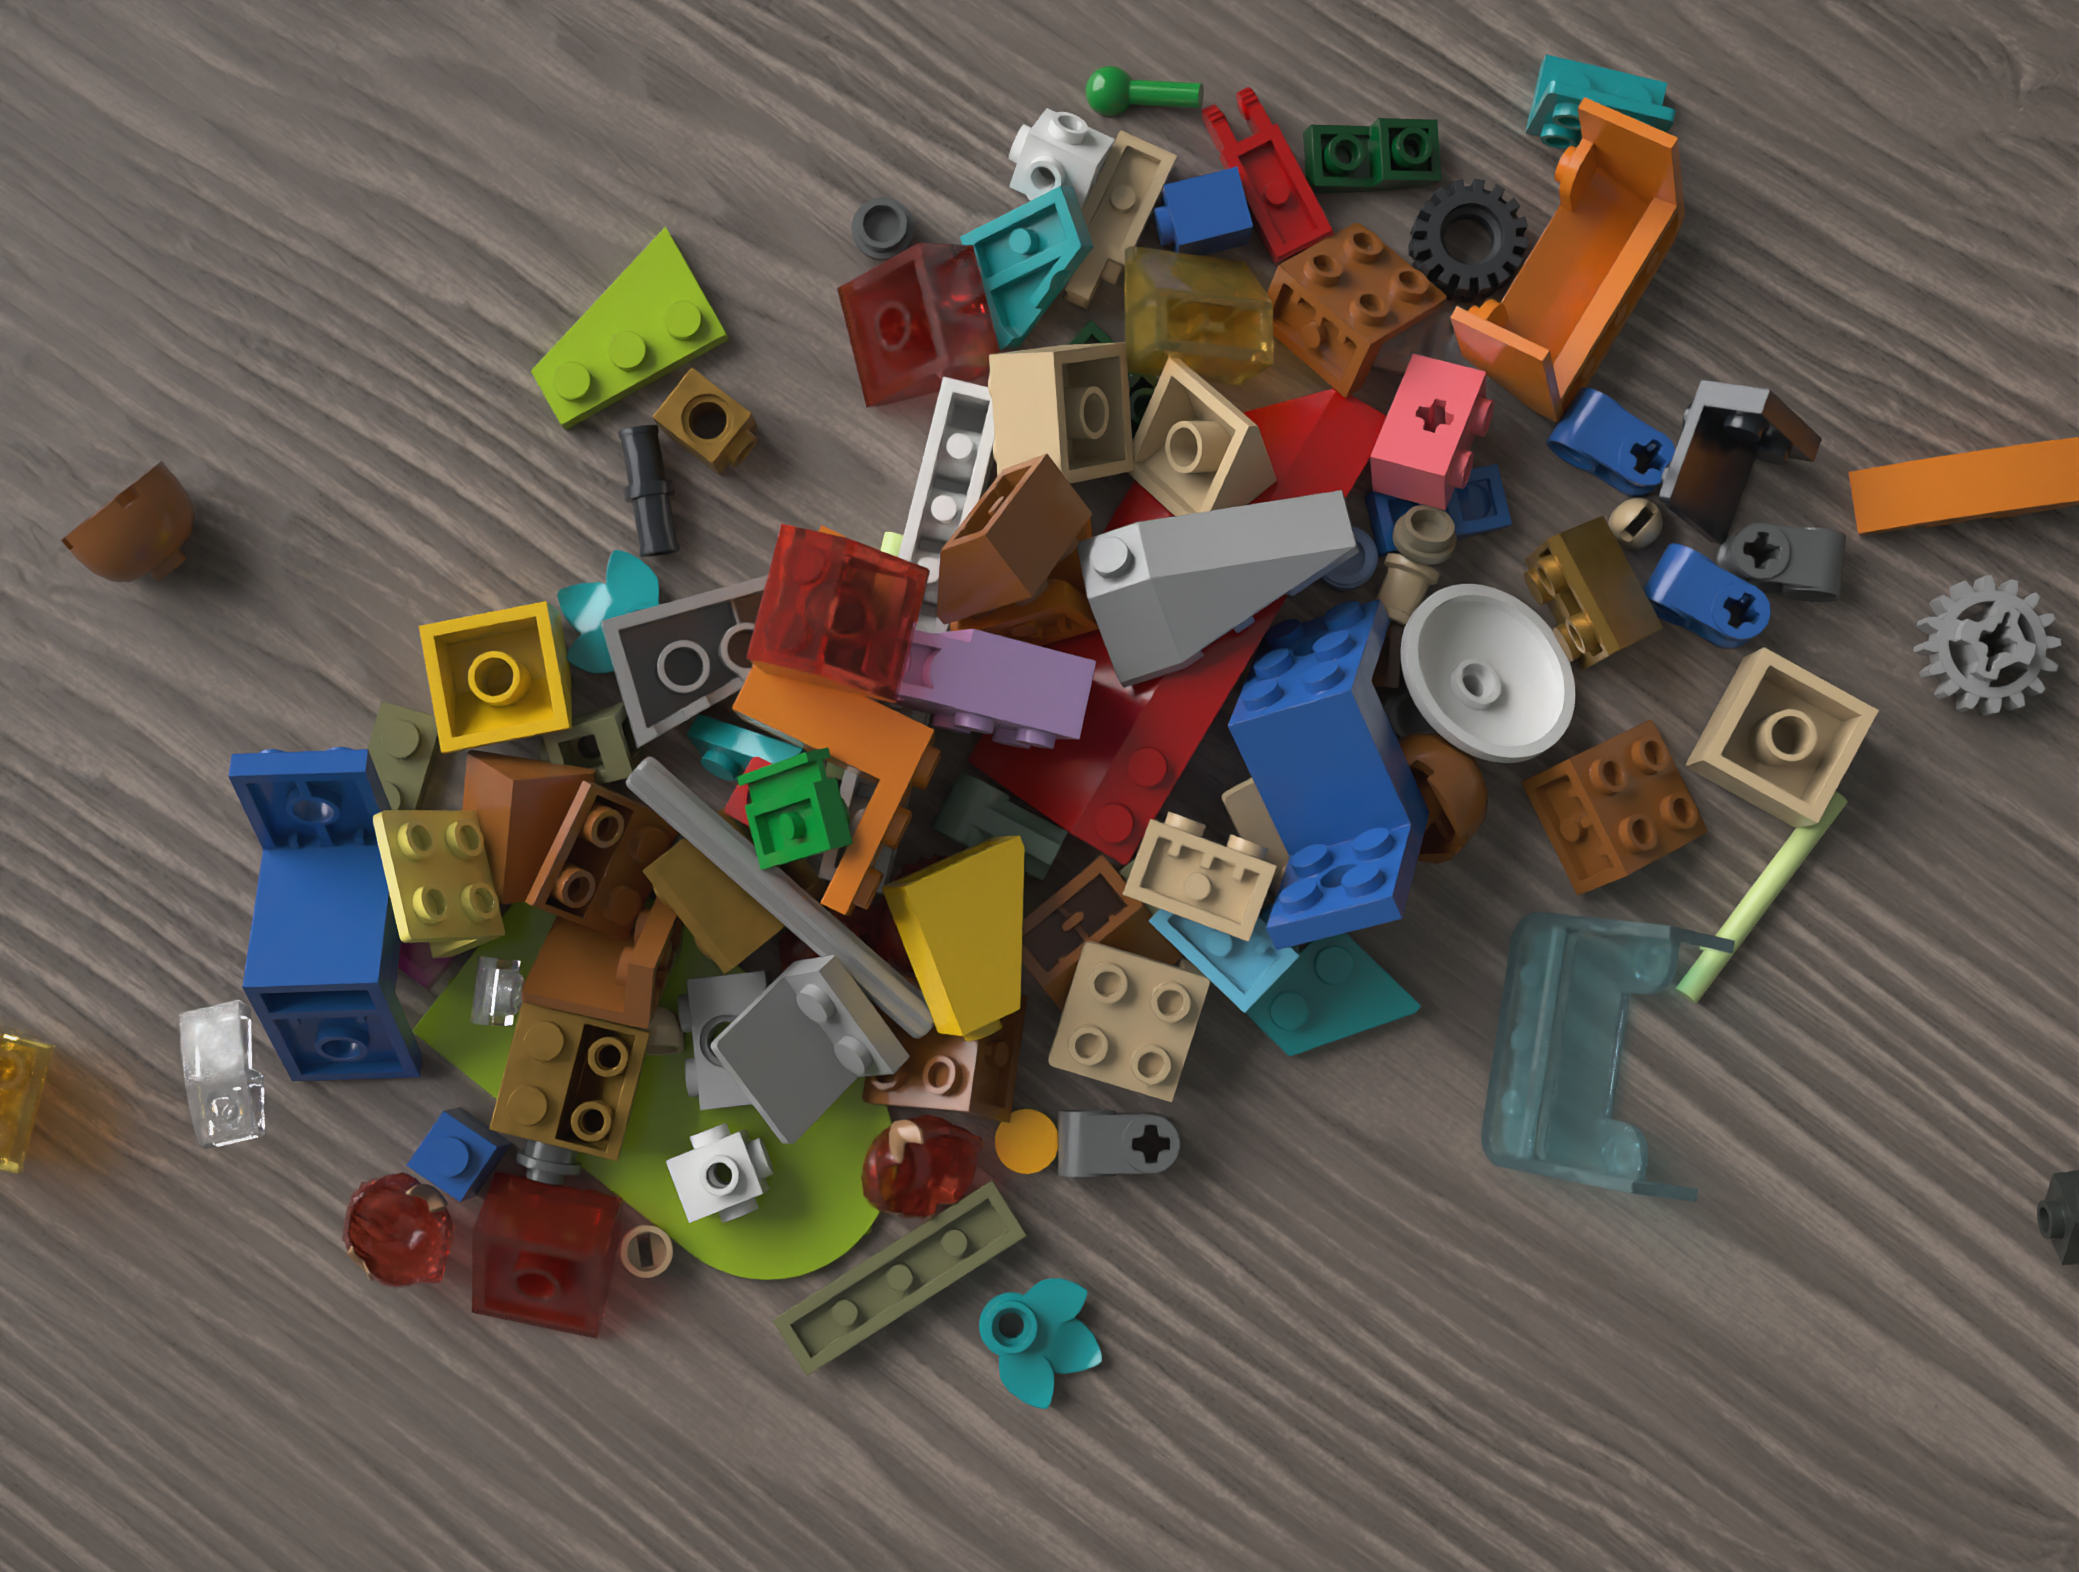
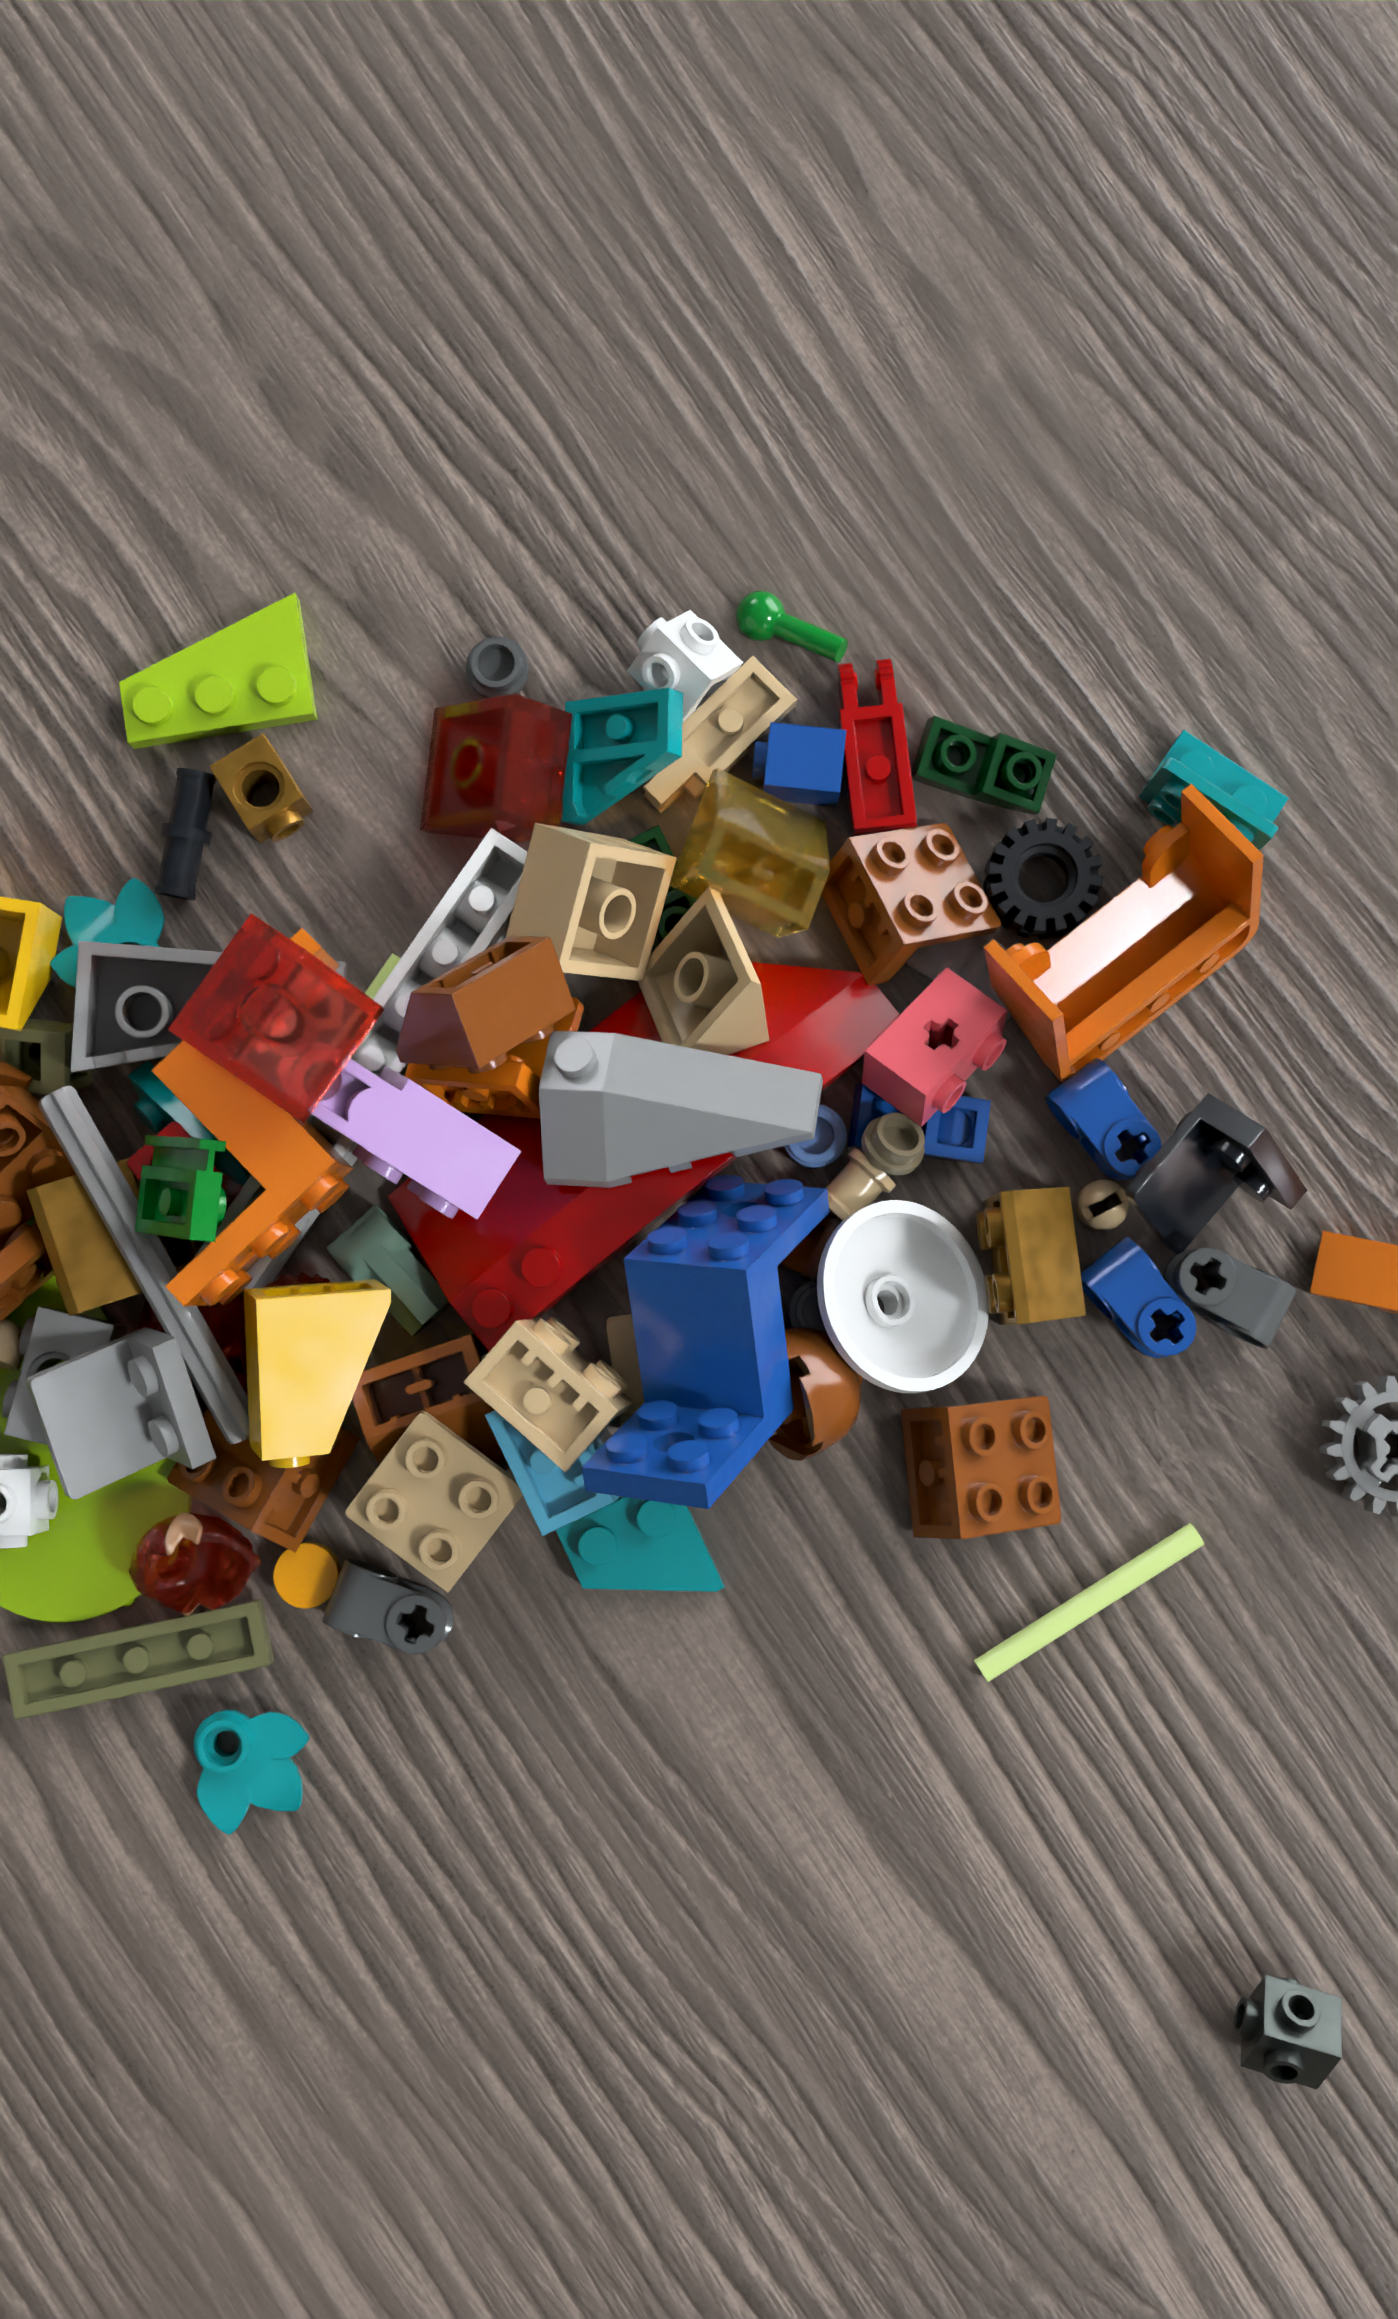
camera: 25 degrees right, 0 degrees up
clear light blue windscreen [1481,912,1735,1202] -> none
tan brick [1684,647,1879,828] -> none

